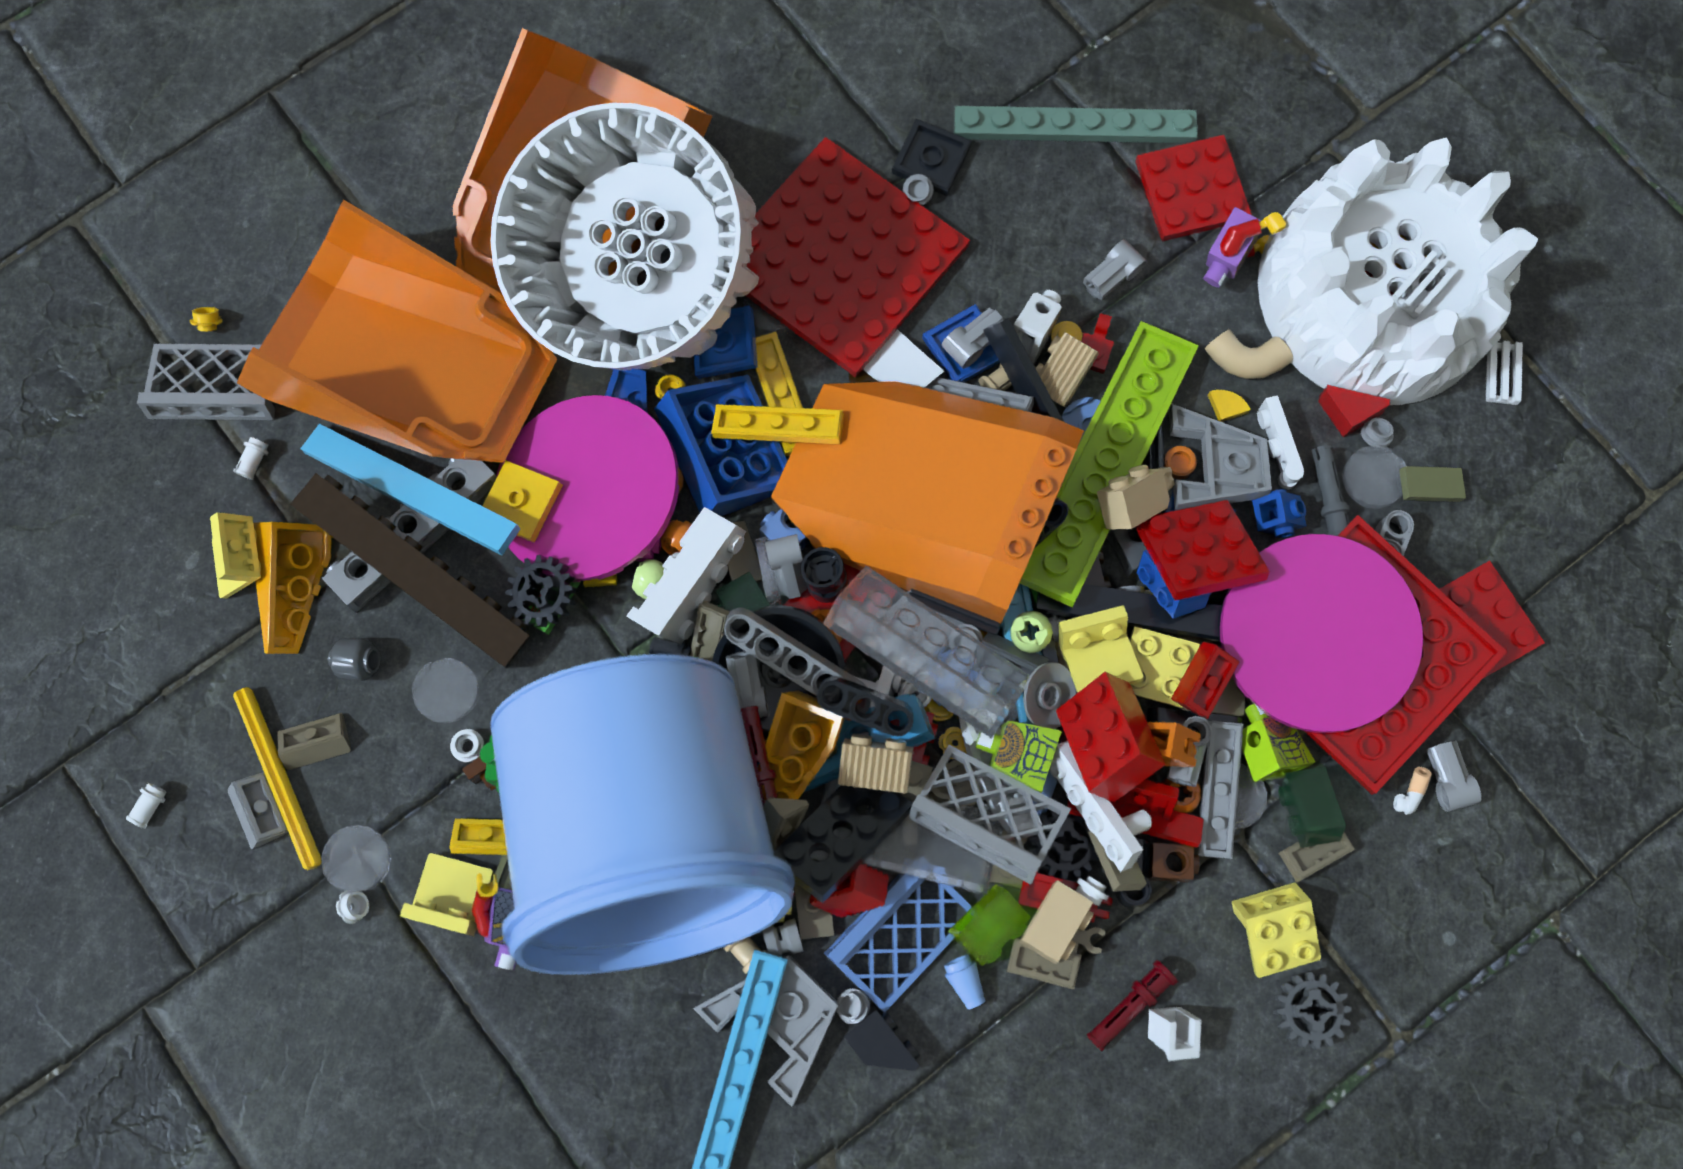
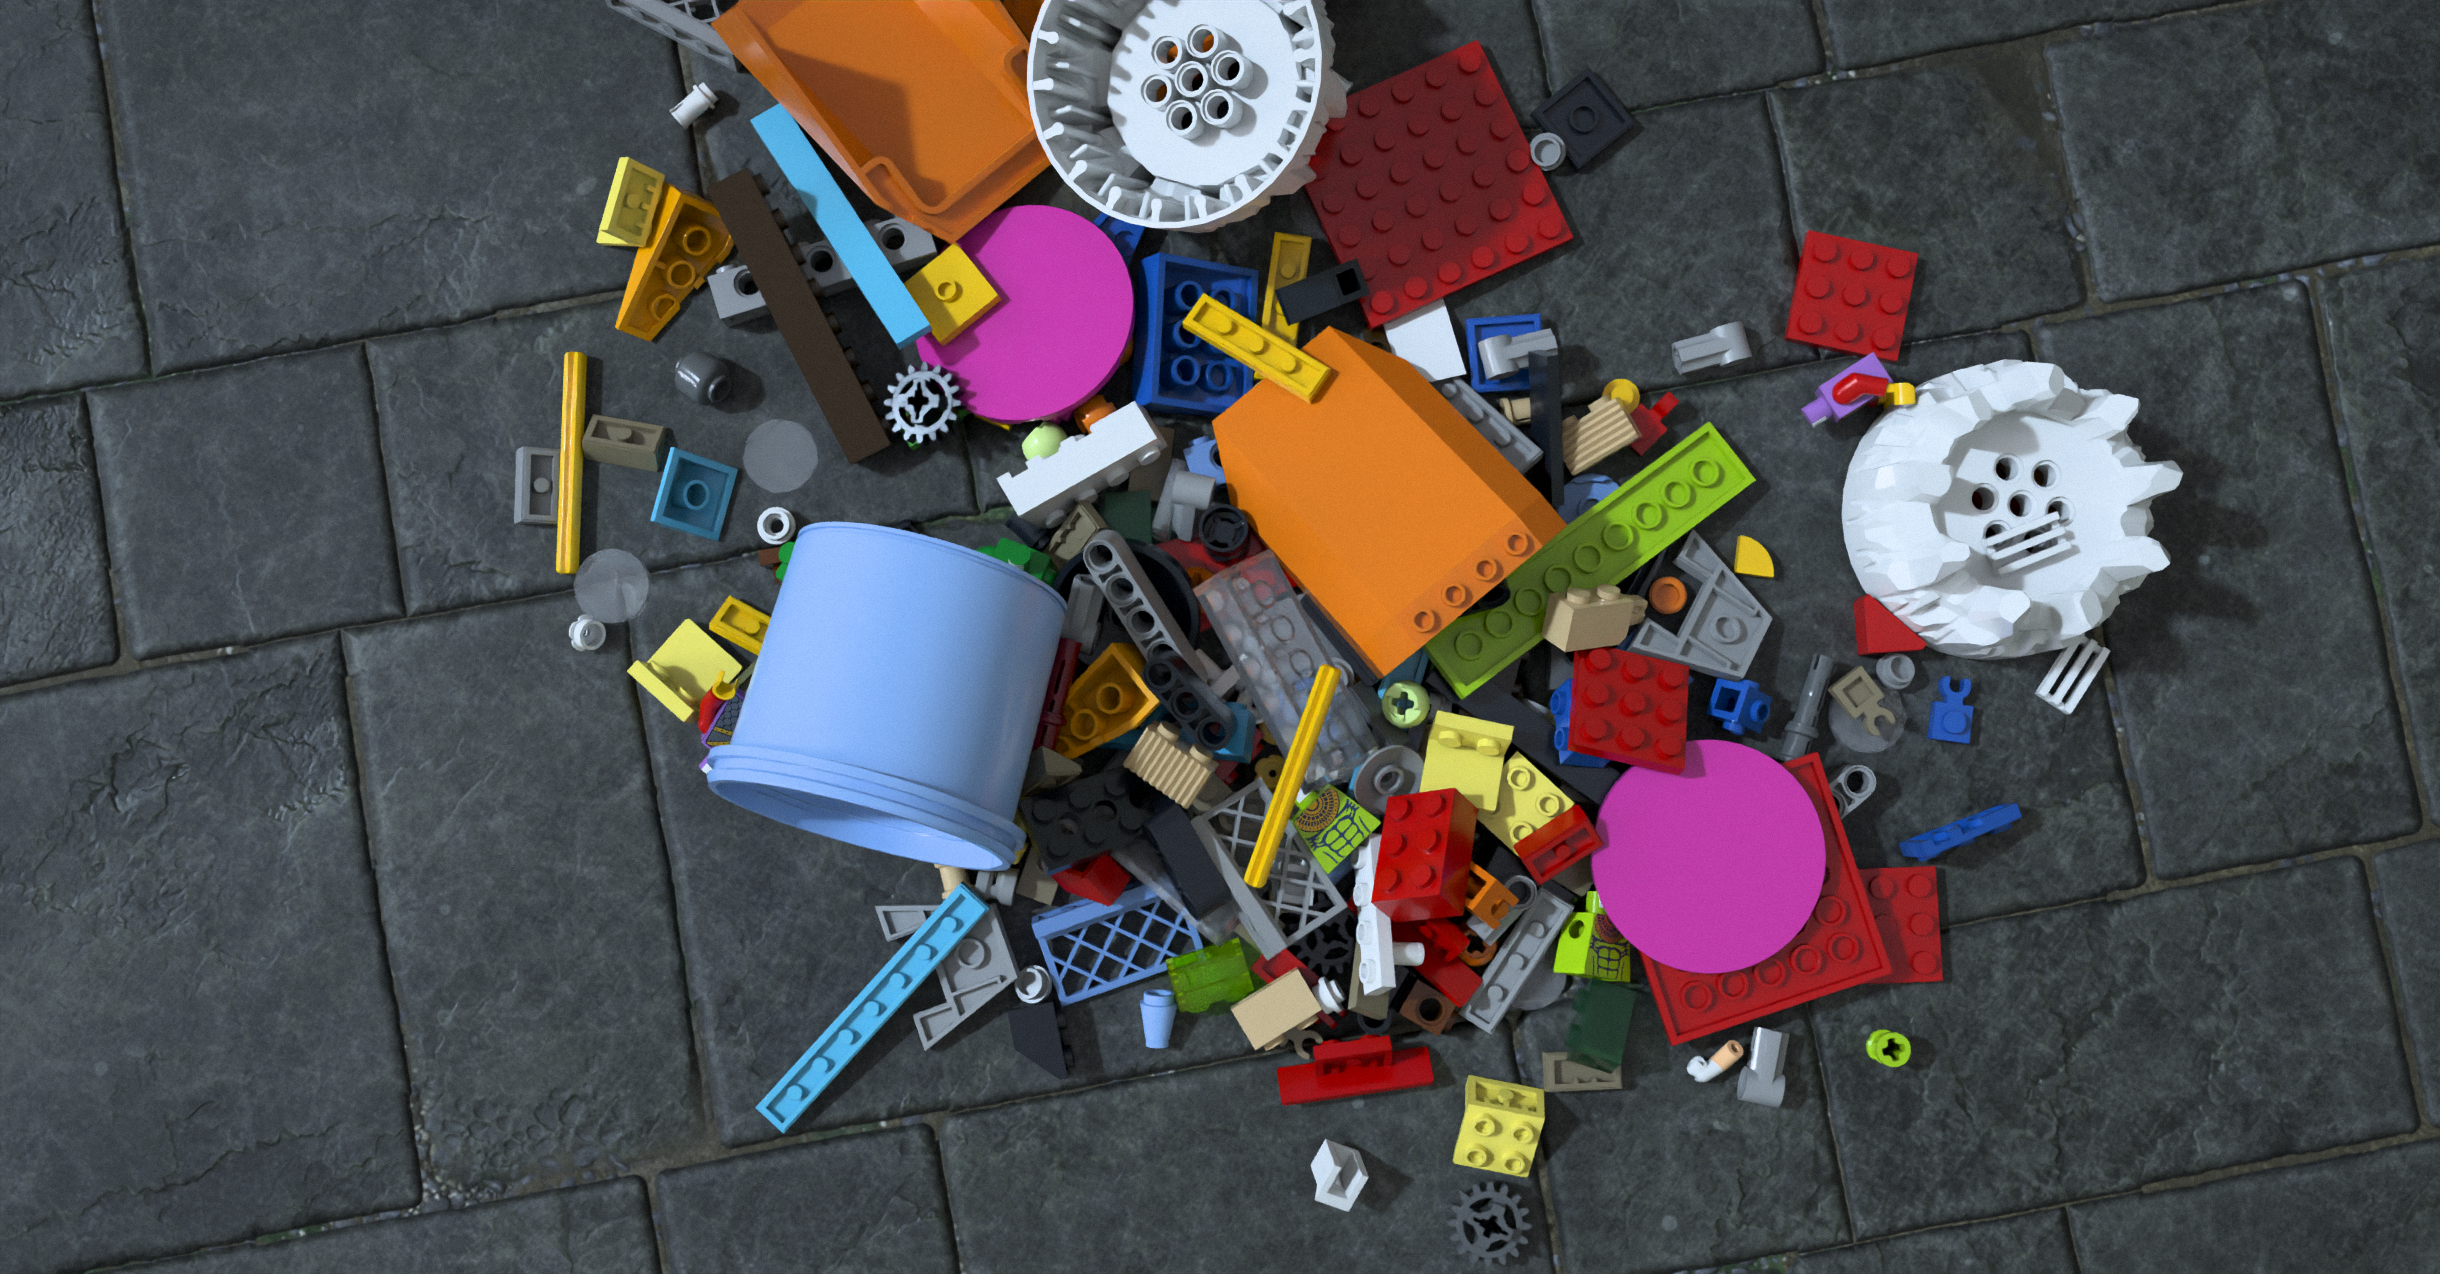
camera: 25 degrees right, 10 degrees up
white pin [126,783,167,828] -> none
yellow plate [655,375,685,399] -> none
blue plate [694,305,758,379] -> none
sand green plate [954,106,1197,143] -> none
dark tan plate [1006,938,1082,990] -> none
white torso [1013,290,1062,364] -> none
dark red pin [1086,960,1178,1052] -> none
tan cylinder [1205,329,1293,379] -> none
white plate [1257,395,1304,490] -> none
olive tile [1399,466,1466,502] -> none
none -> medium azure slope [650,447,738,541]
none -> black beam [1140,803,1232,921]
none -> yellow axle [1244,664,1341,888]
none -> black slope [1275,258,1370,326]
none -> red bracket [1277,1034,1434,1106]
none -> dark tan plate [1827,666,1896,736]
none -> lime bush [1866,1029,1911,1067]
none -> blue wing [1898,803,2022,862]
none -> blue plate [1927,676,1974,744]

